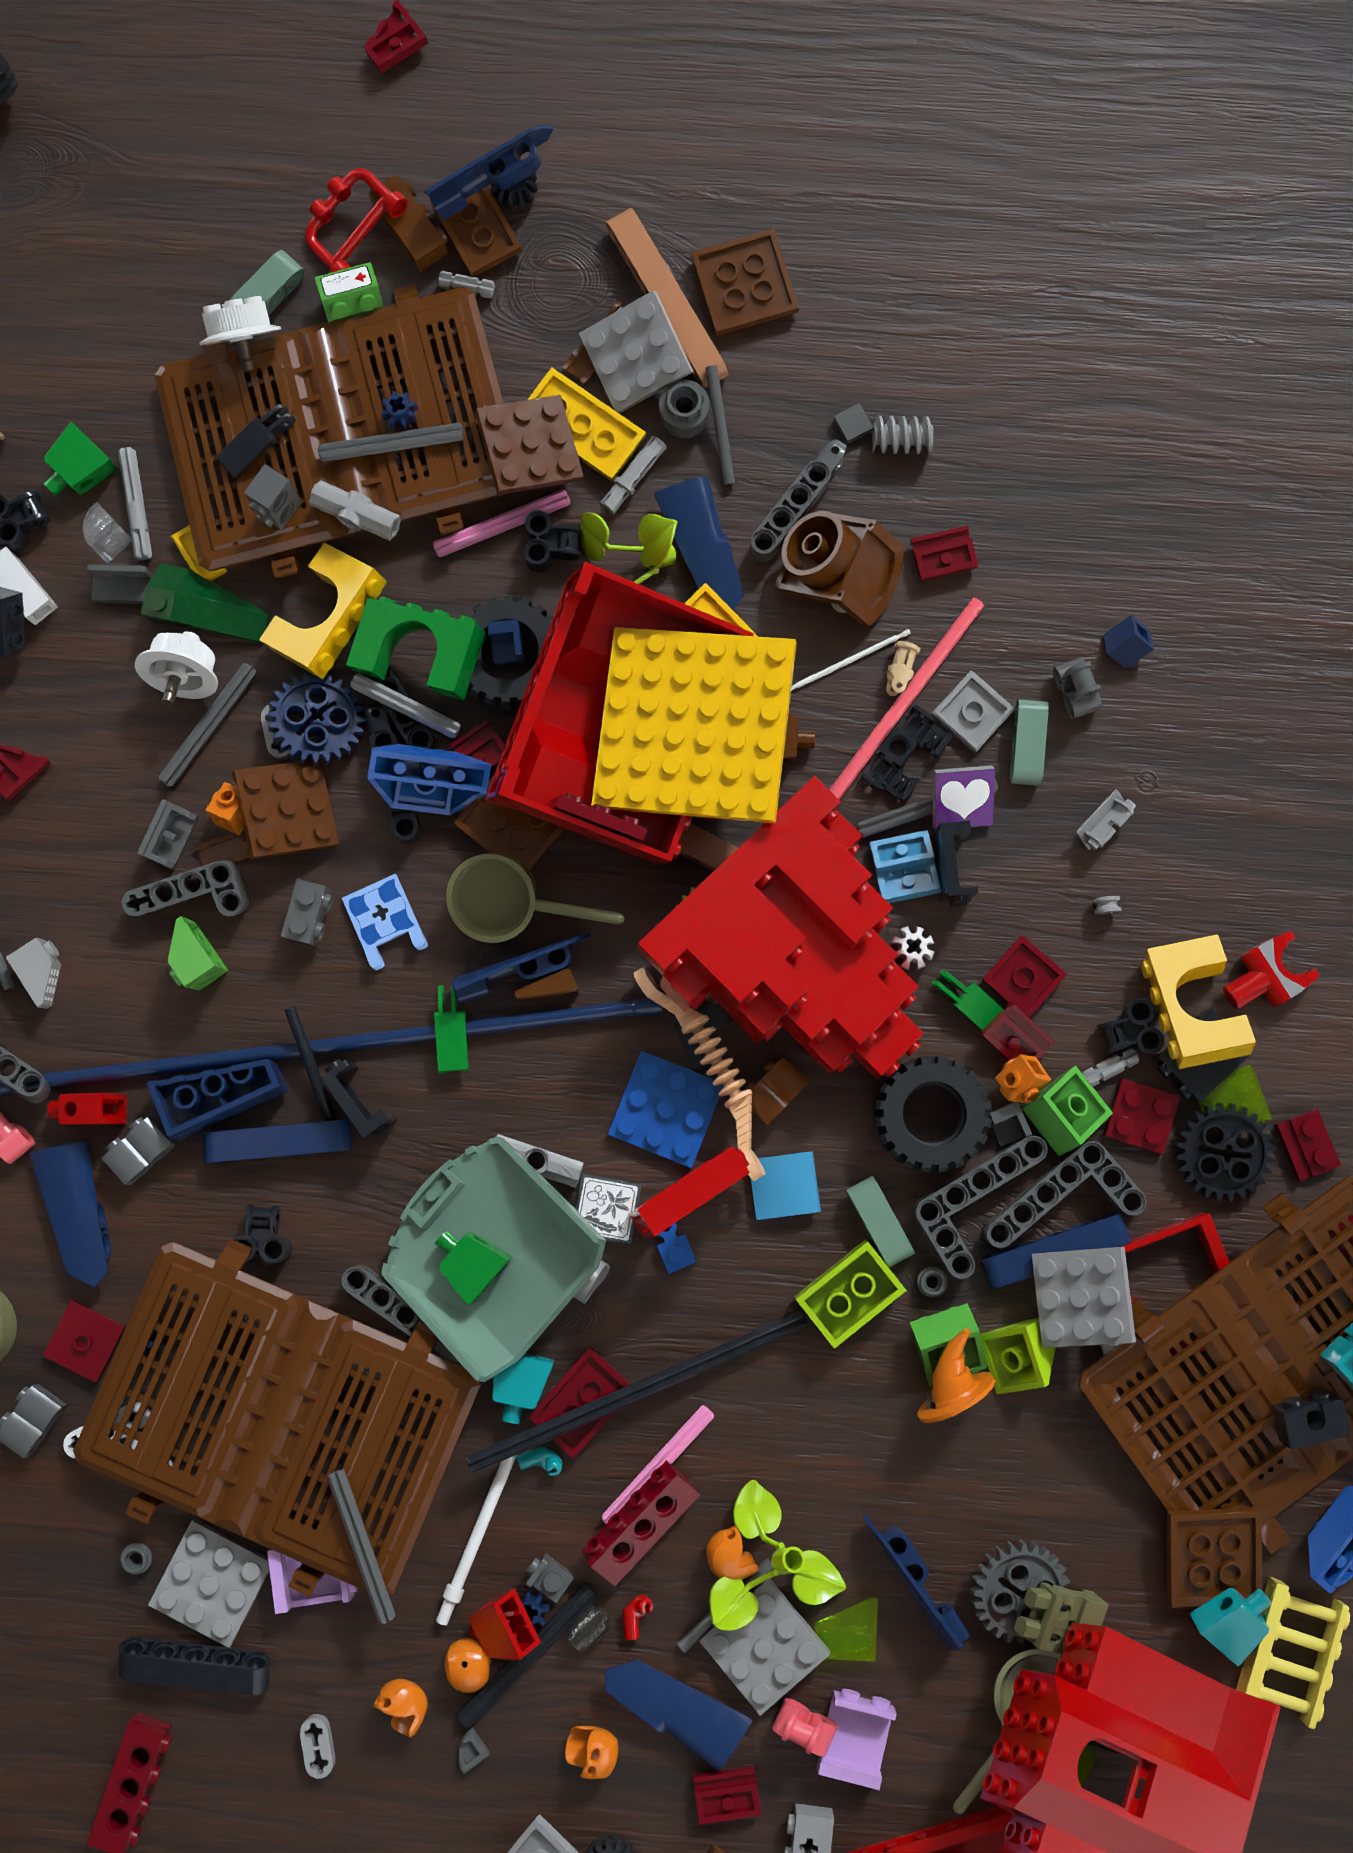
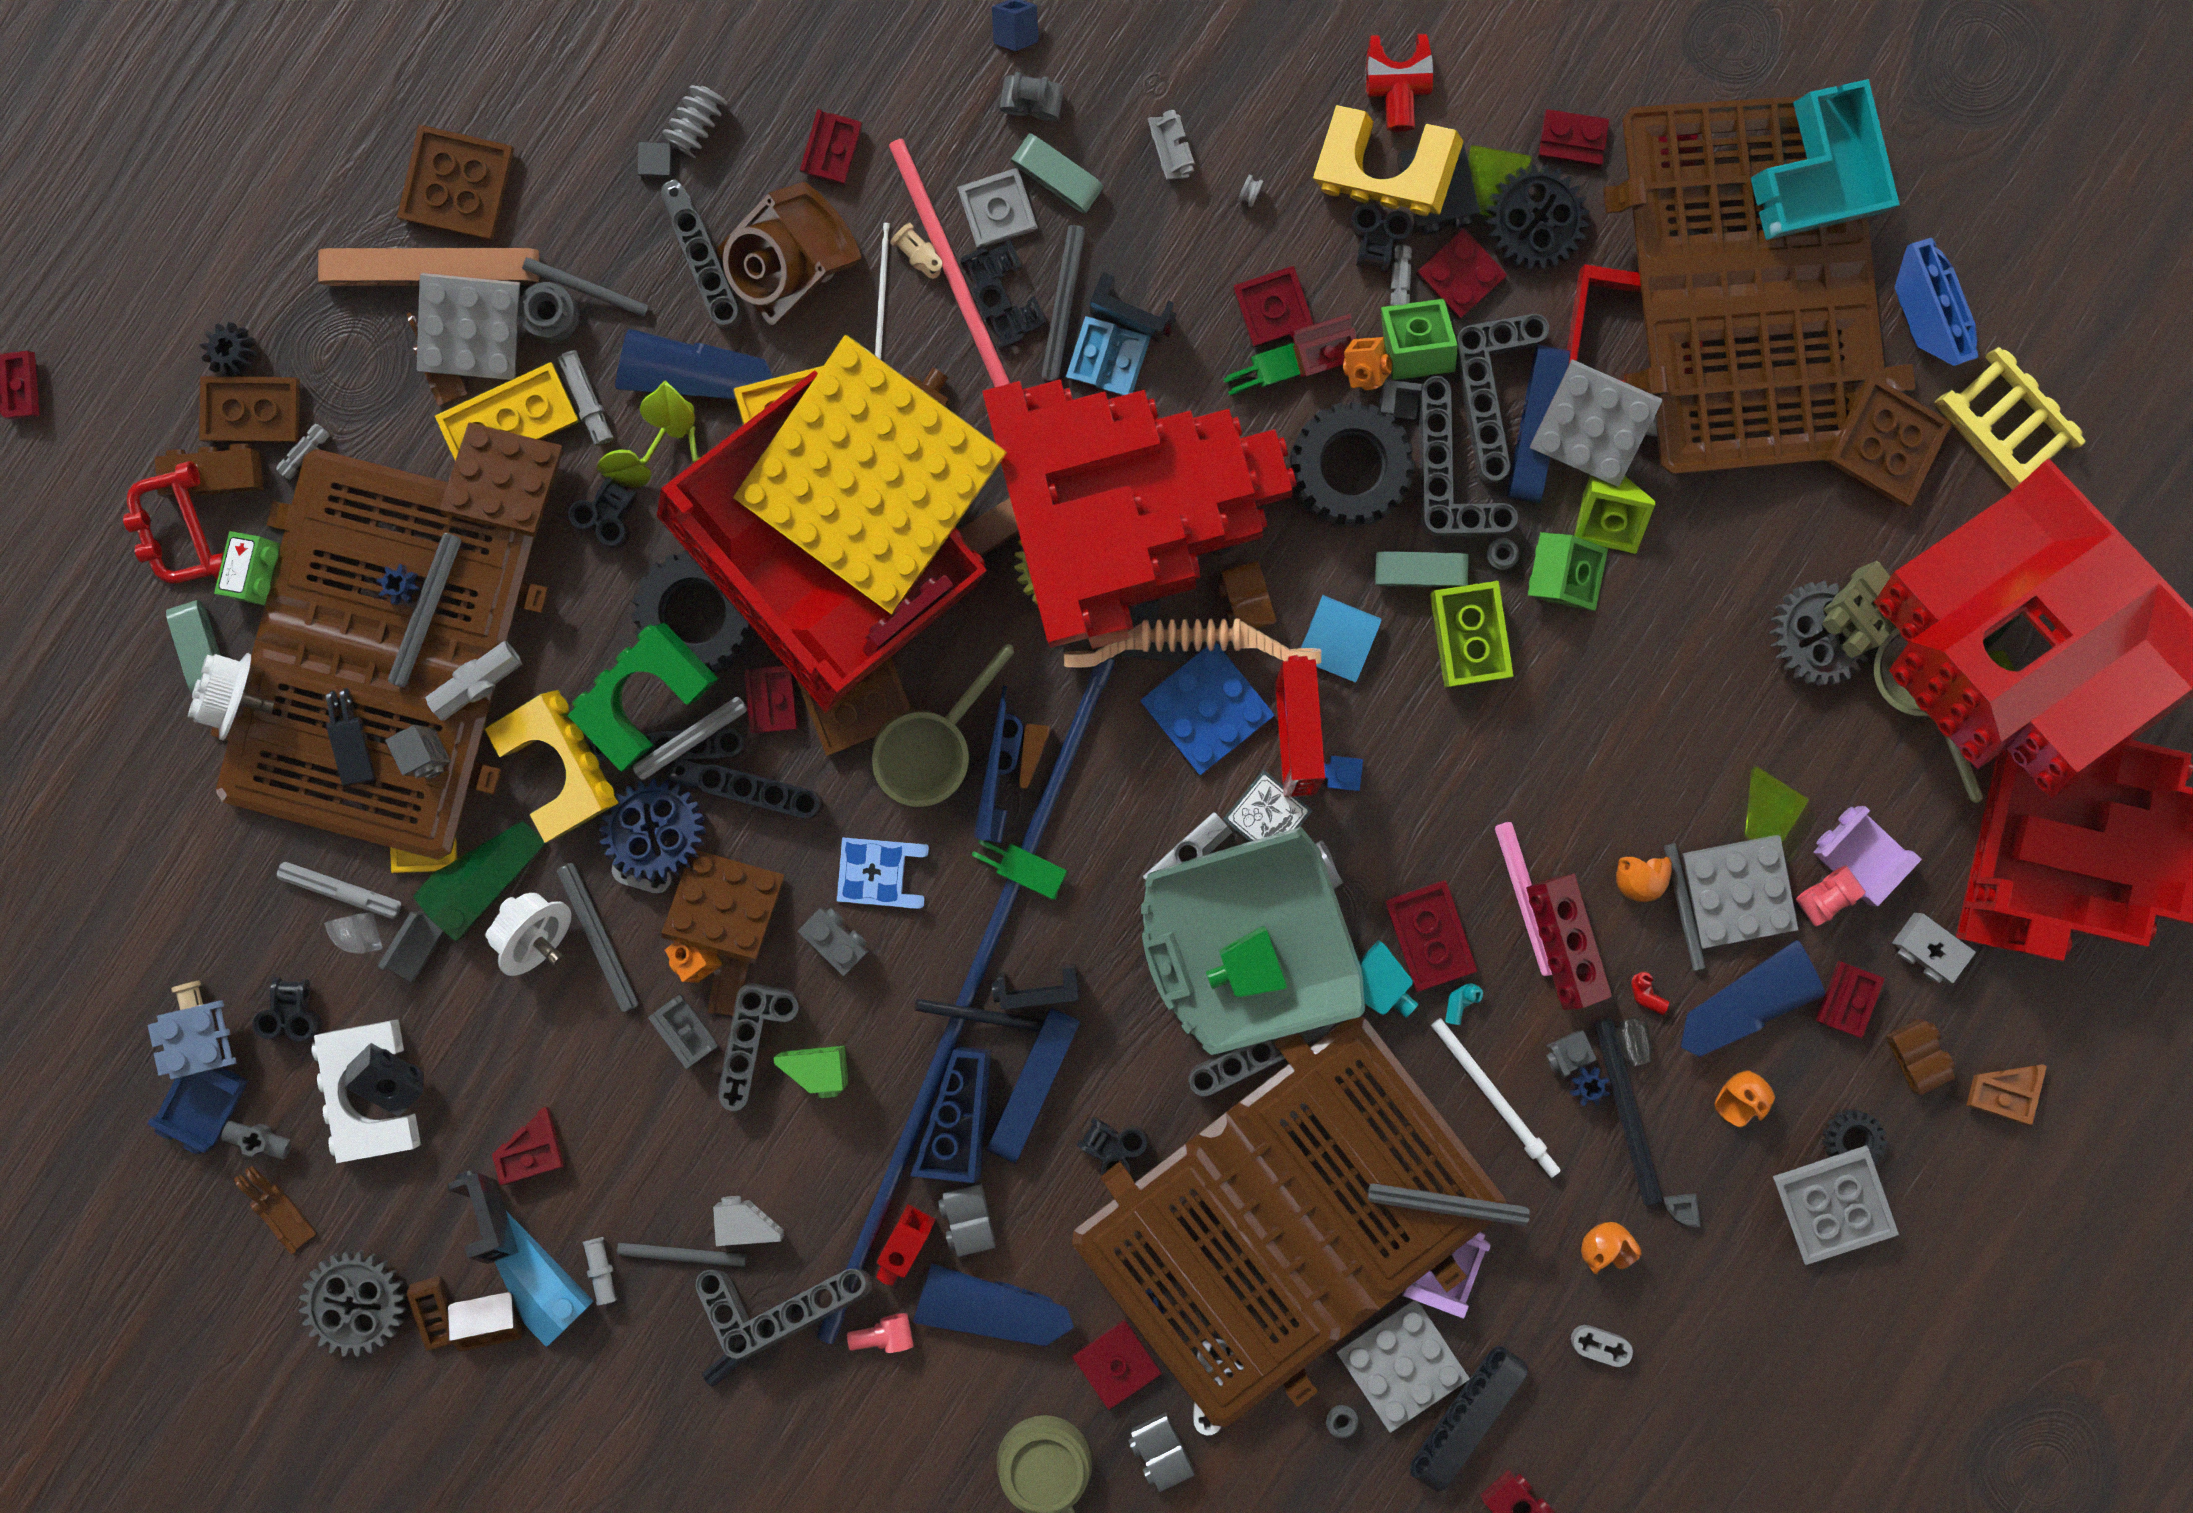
camera: 70 degrees left, 5 degrees up
green torso [43,422,118,496] -> none
blue wedge [367,744,491,815] -> none
dark blue panel [424,125,554,220] -> none
bright pink axle [433,489,570,557] -> none
orange helmet [444,1638,491,1693] -> none
black axle [466,1310,809,1473] -> none
red torso [469,1589,541,1660] -> none
dark blue panel [488,619,524,665] -> none
lime plant [709,1480,847,1631] -> none
dark blue panel [863,1515,970,1650] -> none
white piece [890,926,934,970] -> none
orange piece [917,1328,996,1423] -> none
tile [933,766,995,829] -> none
teal torso [1190,1588,1272,1666] -> none
black brick [1272,1389,1350,1450] -> none

